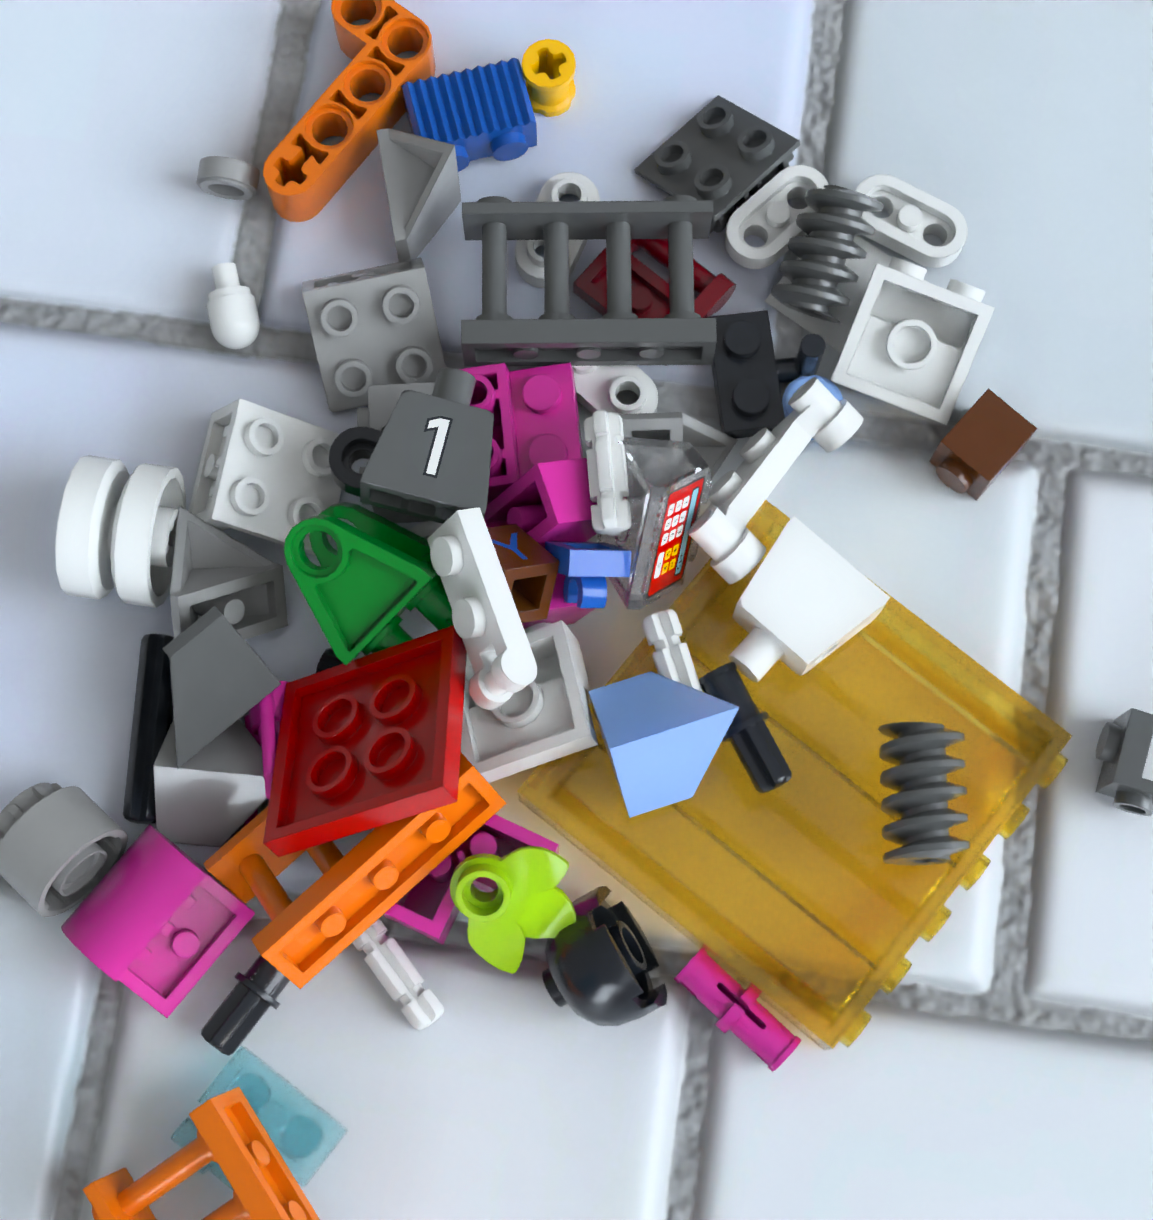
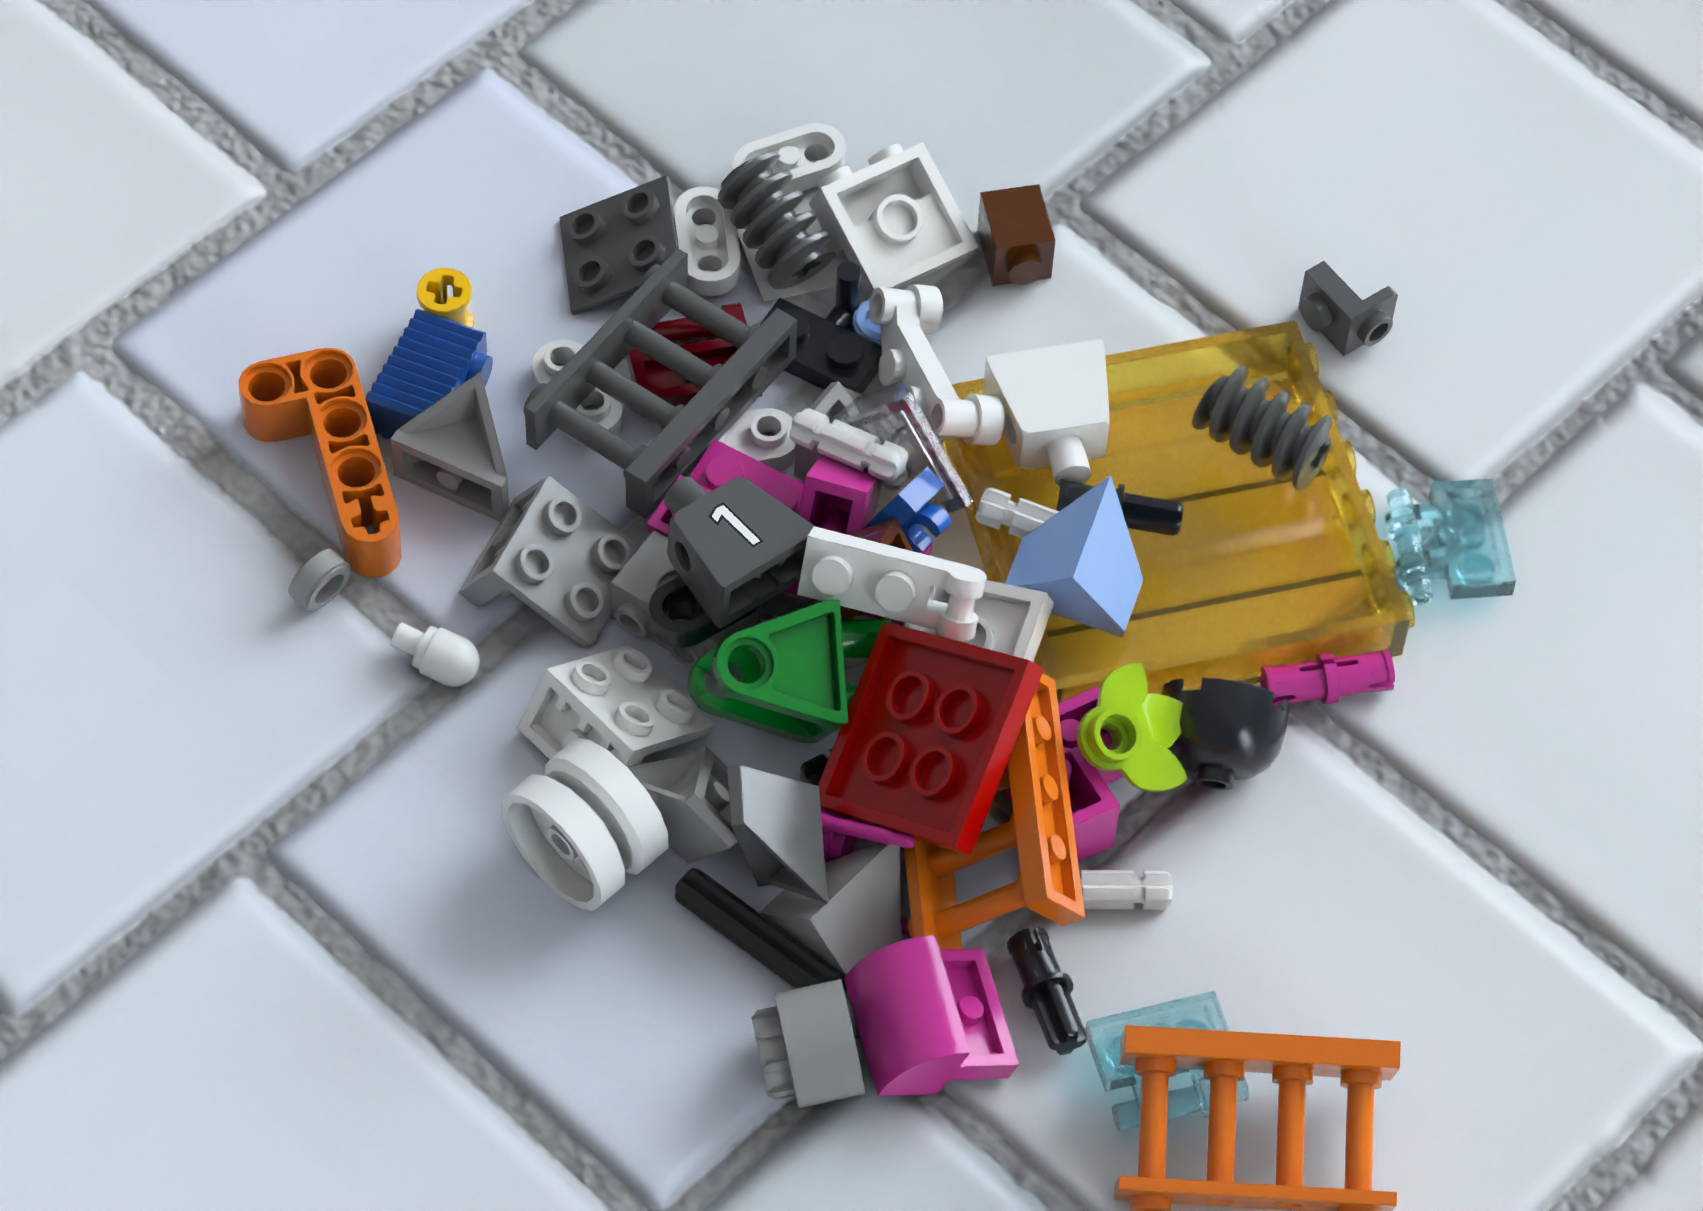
camera: 55 degrees left, 20 degrees down
none -> clear light blue plate [1385,478,1516,605]

